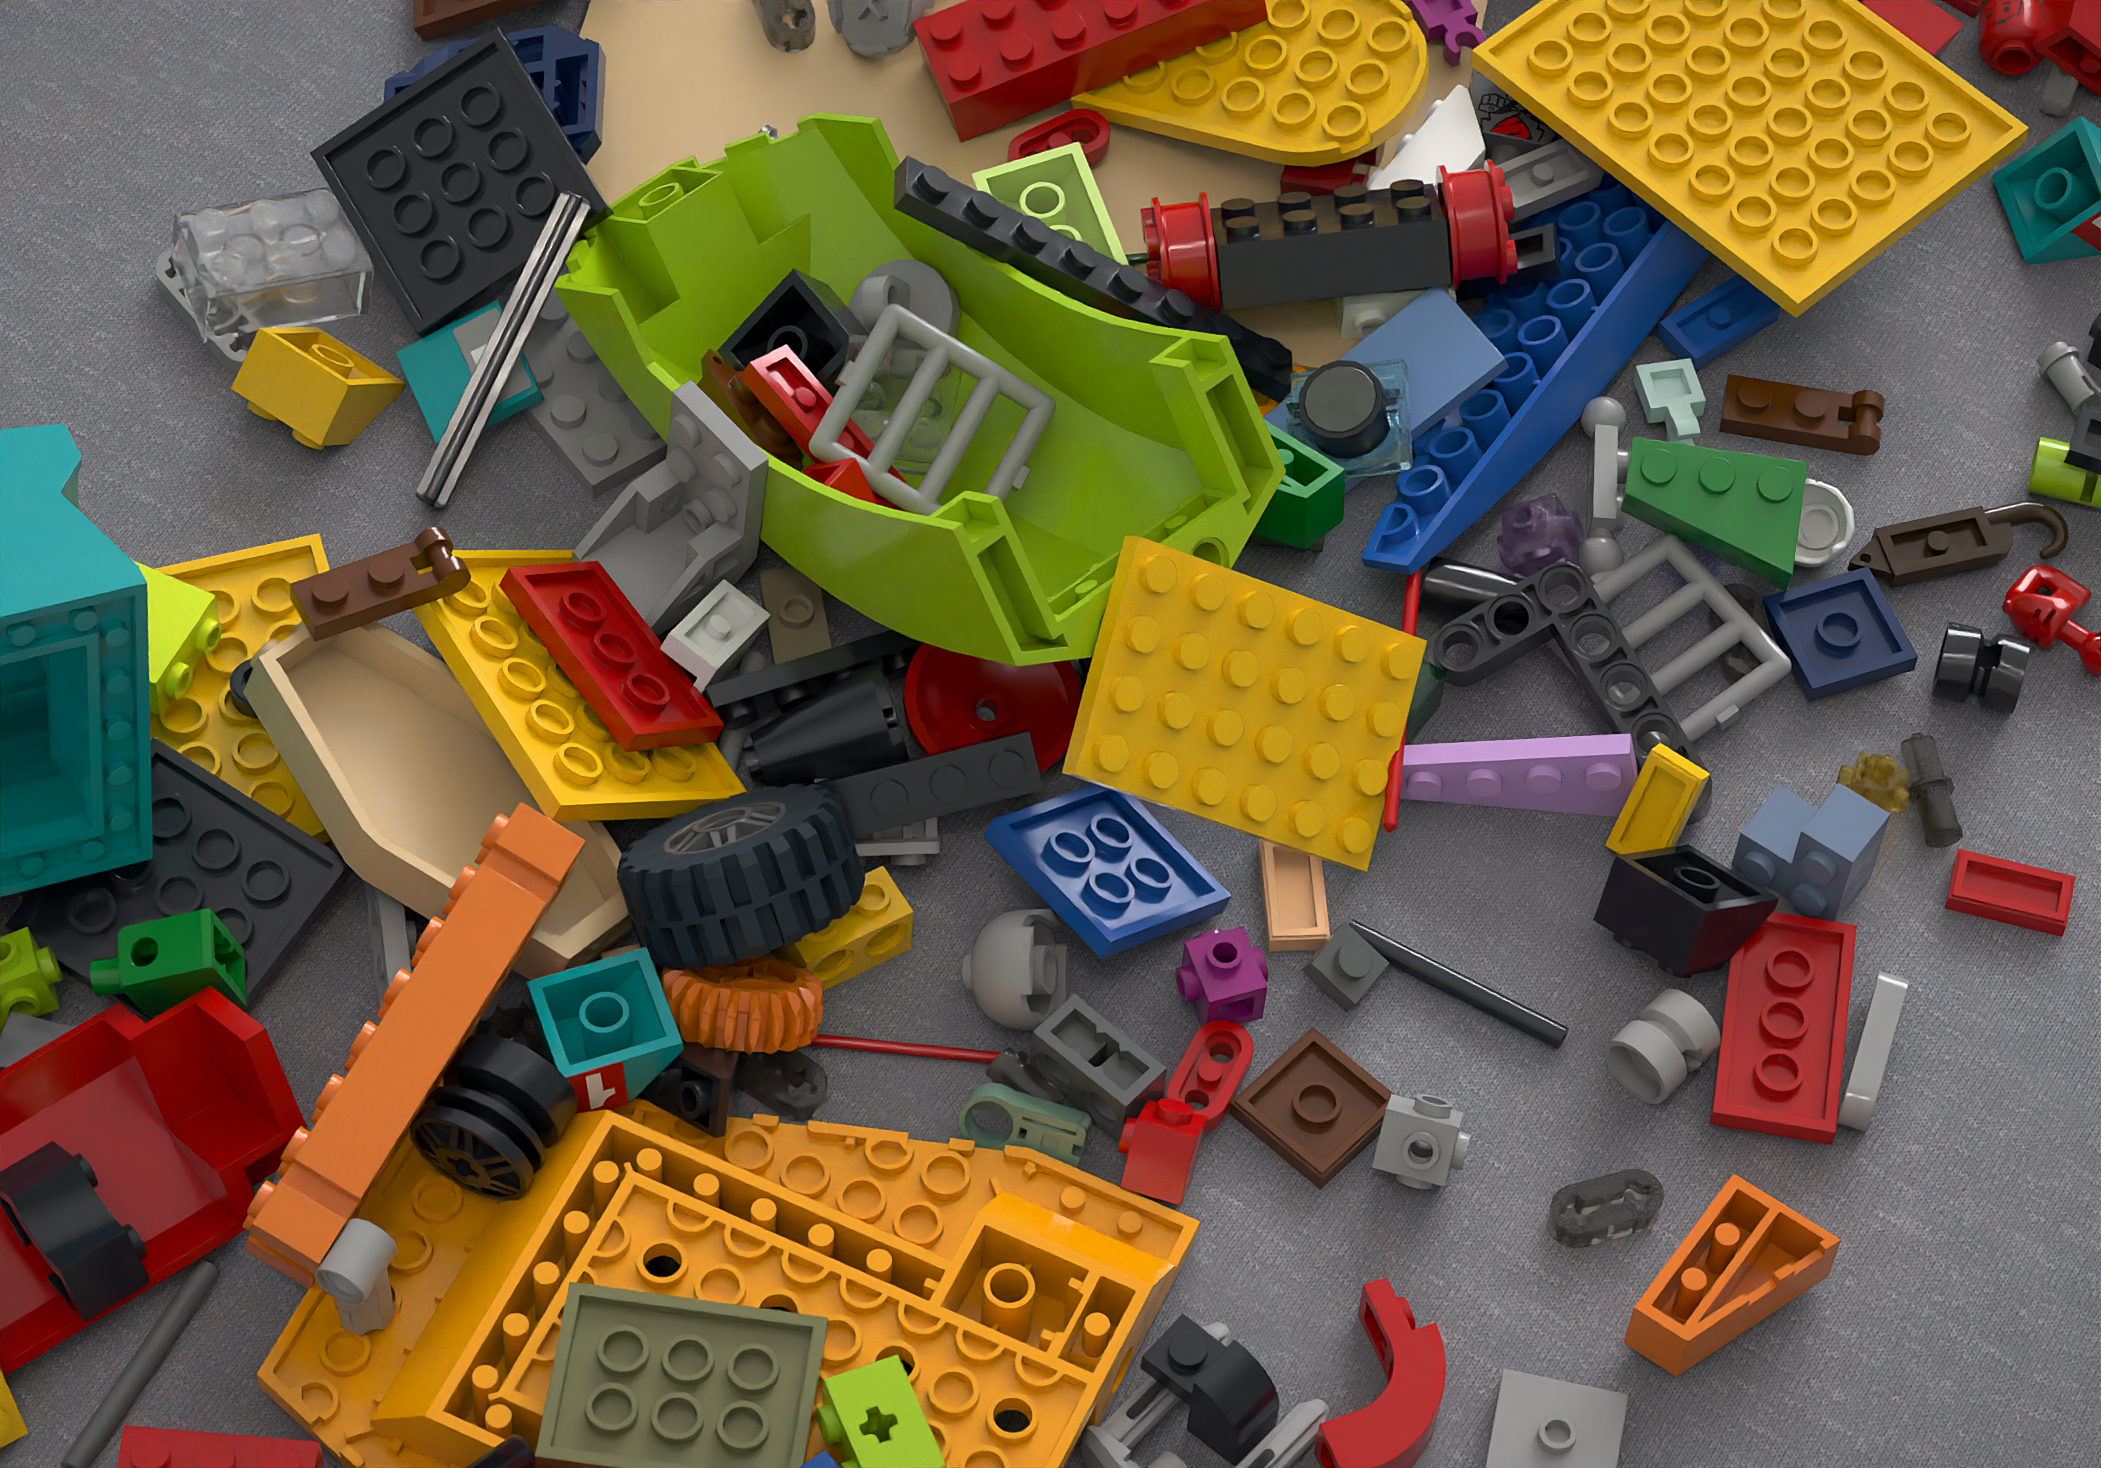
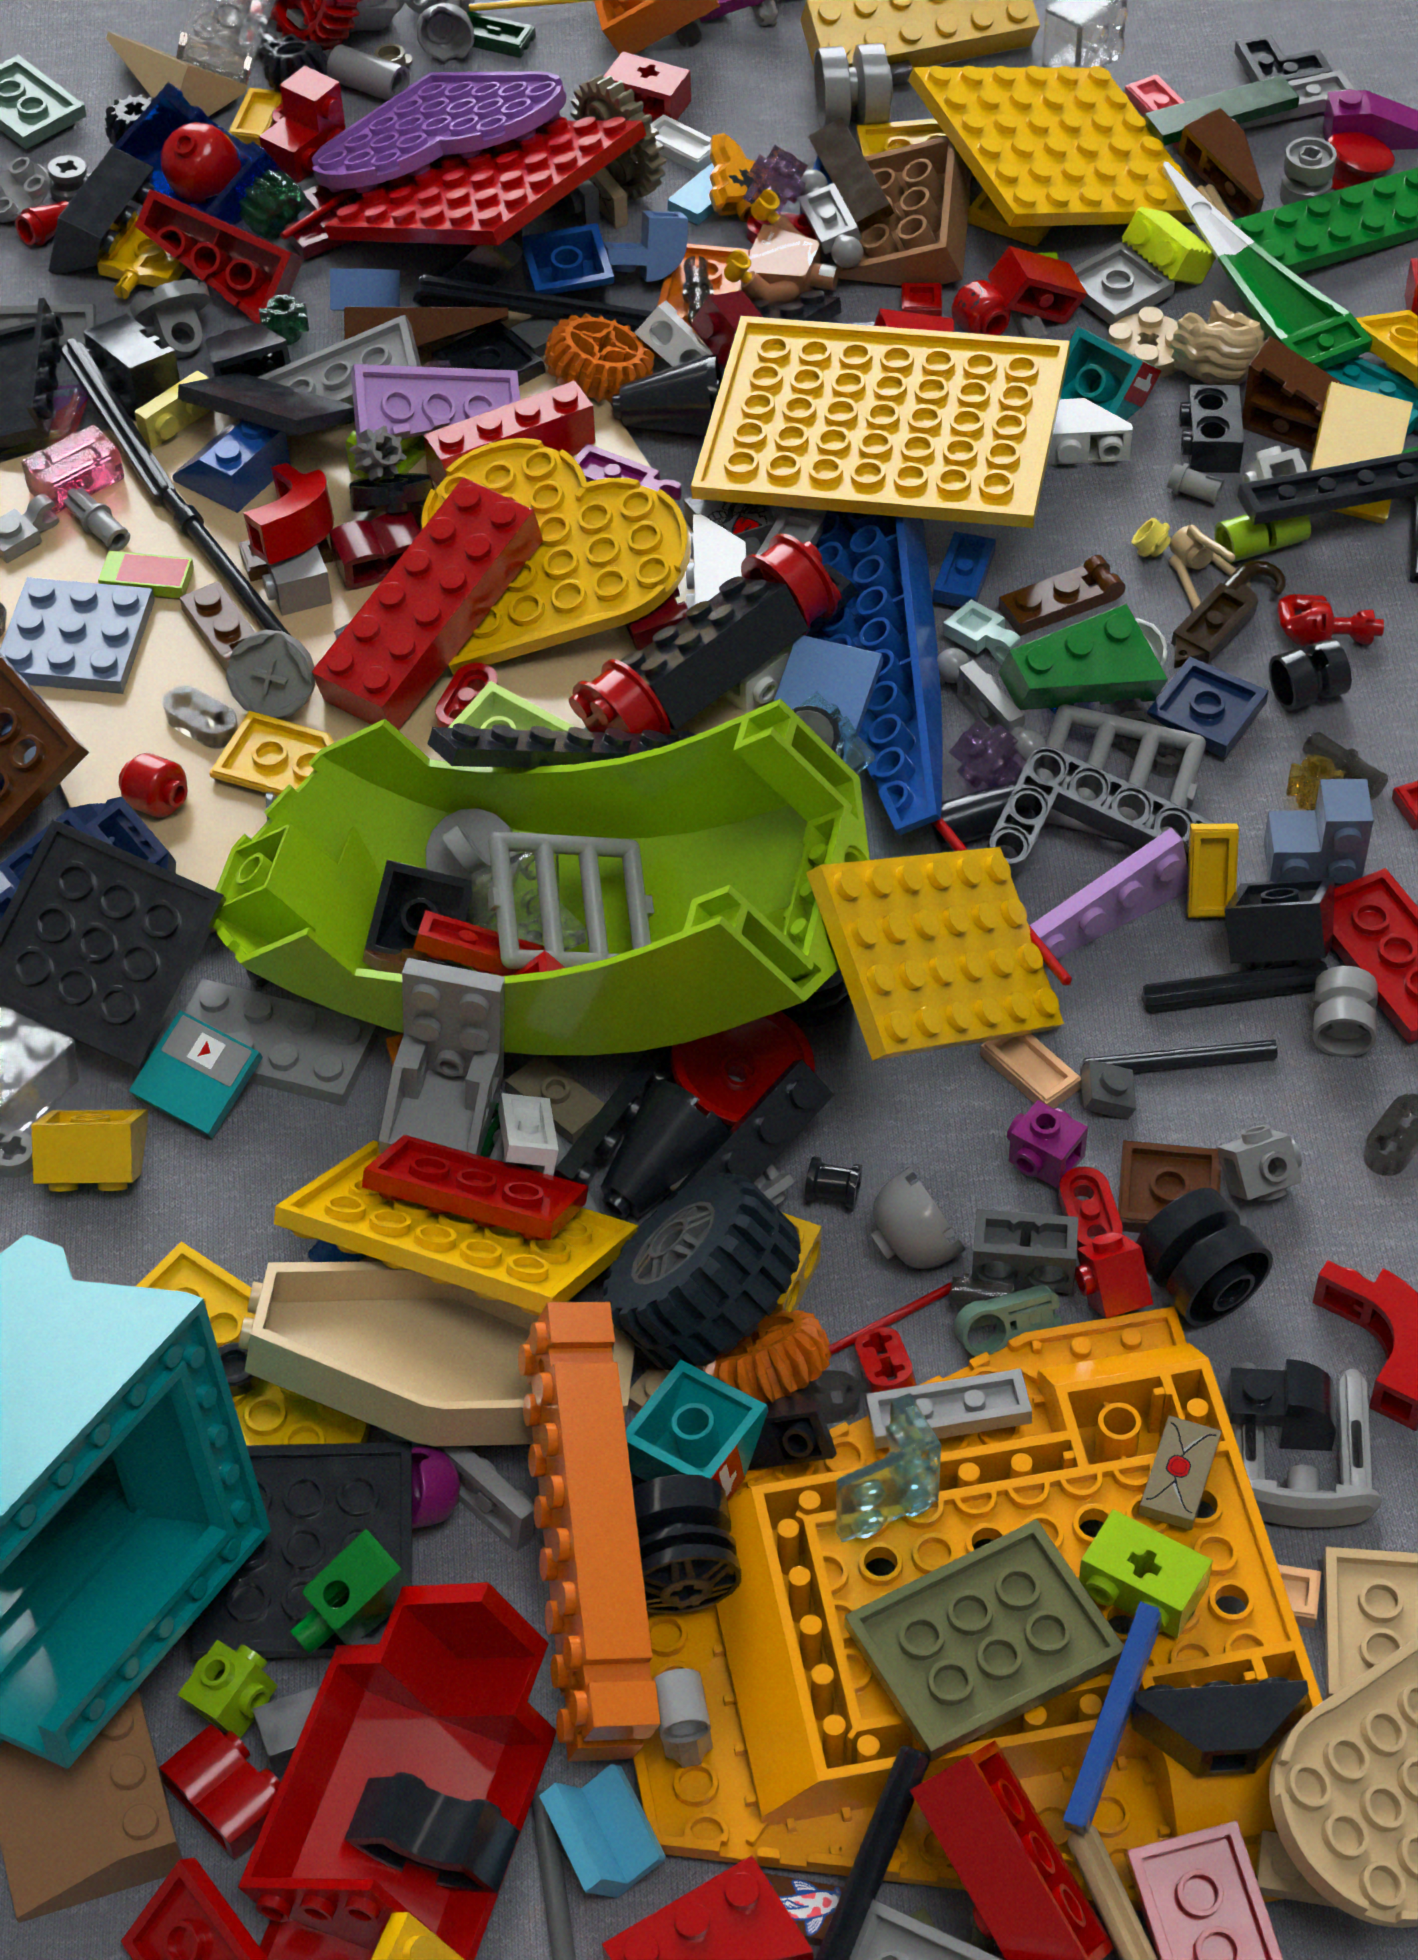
camera: 30 degrees left, 5 degrees down
reddish brown plate [290,527,471,642] -> none
axle [415,191,591,509] -> none
blue plate [983,784,1232,959] -> none
none -> red head [118,753,188,818]
none -> yellow tile [209,711,334,796]
none -> magenta hair [411,1445,461,1529]
none -> medium azure panel [539,1764,665,1898]
none -> black bush [805,1156,863,1209]
none -> clear light blue bracket [836,1393,941,1542]
none -> red beam [855,1327,917,1393]
none -> light grey plate [866,1369,1032,1449]
none -> white slope [1047,398,1133,465]
none -> light yellow plate [1132,518,1171,557]
none -> black wheel [1136,1188,1273,1326]
none -> dark tan tile [1139,1416,1221,1530]
none -> black axle [1142,961,1328,1012]
none -> tan plant [1169,525,1251,610]

